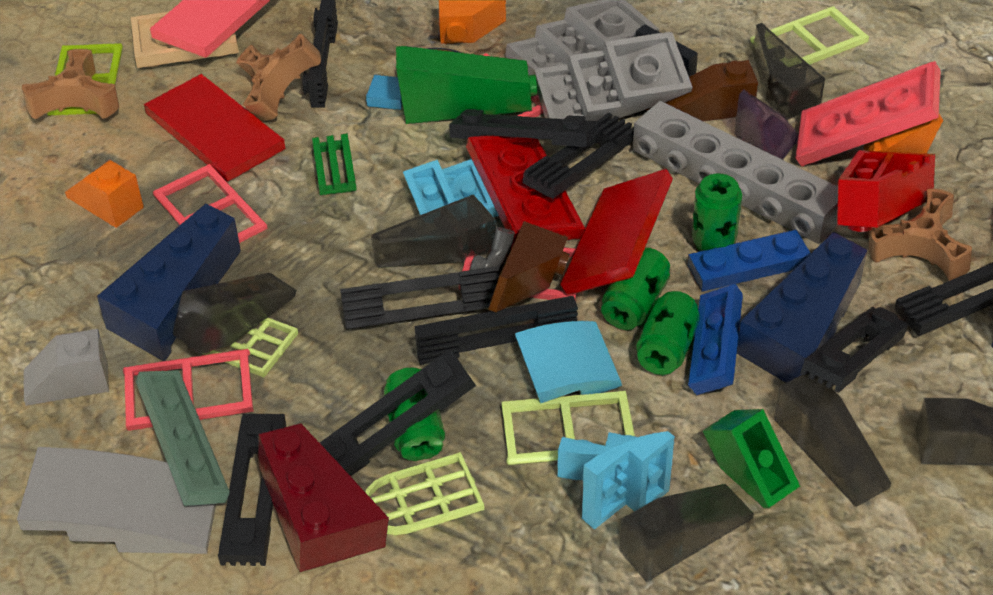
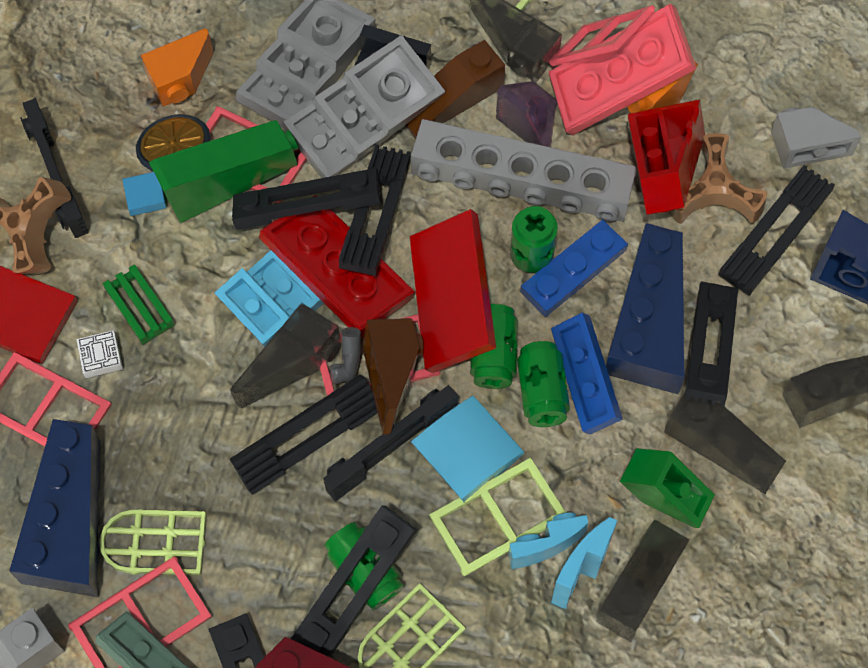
camera: 25 degrees left, 20 degrees up
clear smoke slope [172,272,297,354] -> none
none -> white tile [76,330,123,378]
none -> coral window [548,5,655,67]

